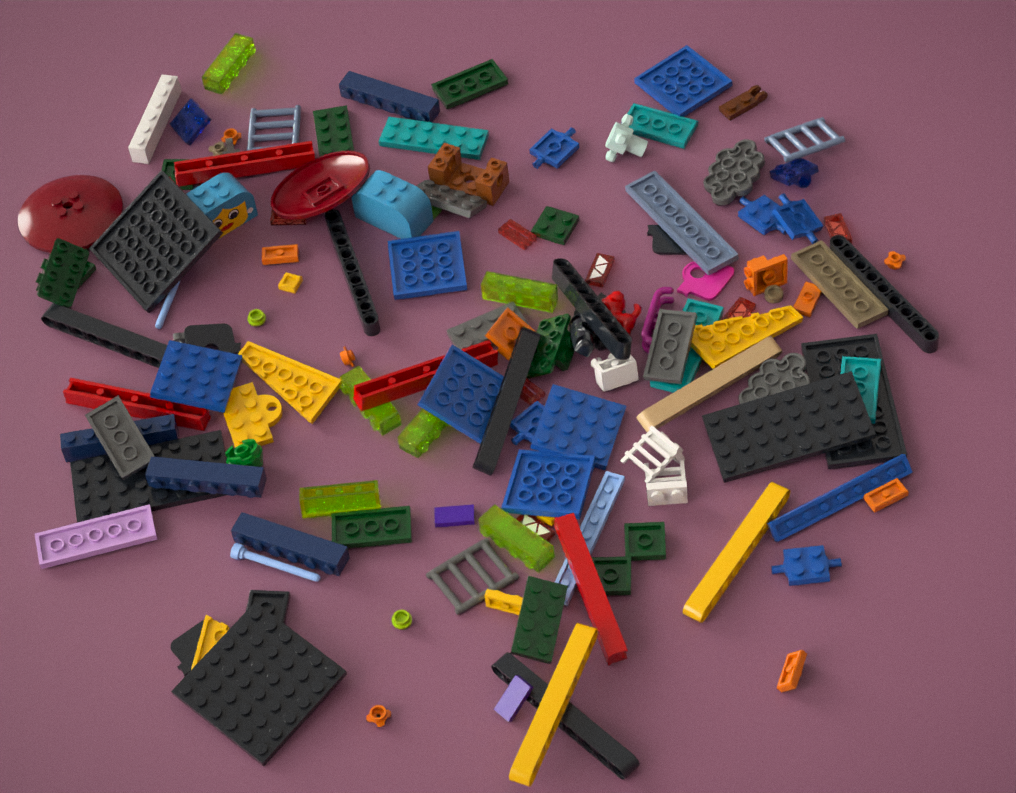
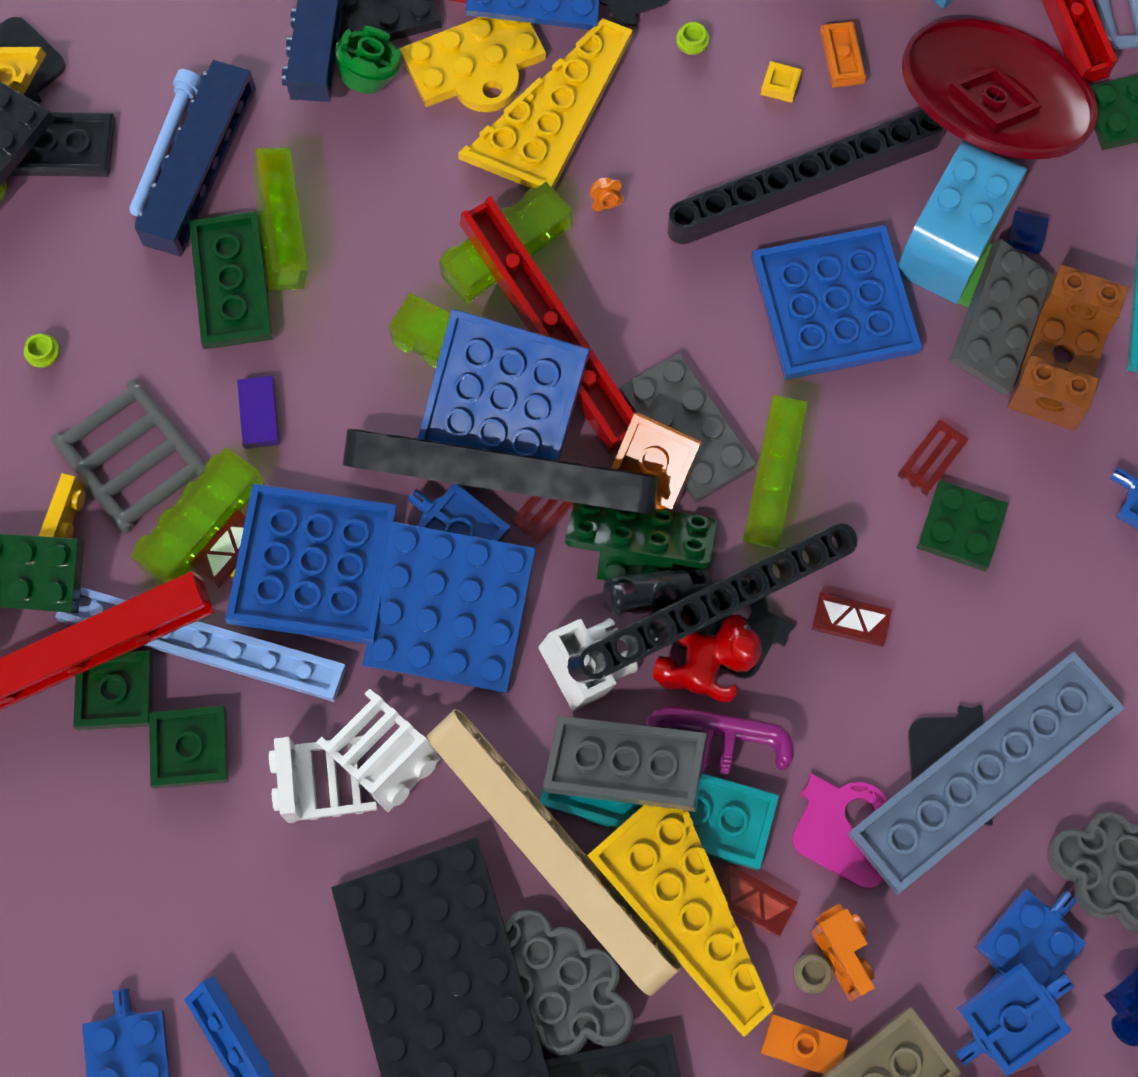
camera: 80 degrees right, 20 degrees up
yellow beam [683,482,791,623] -> none

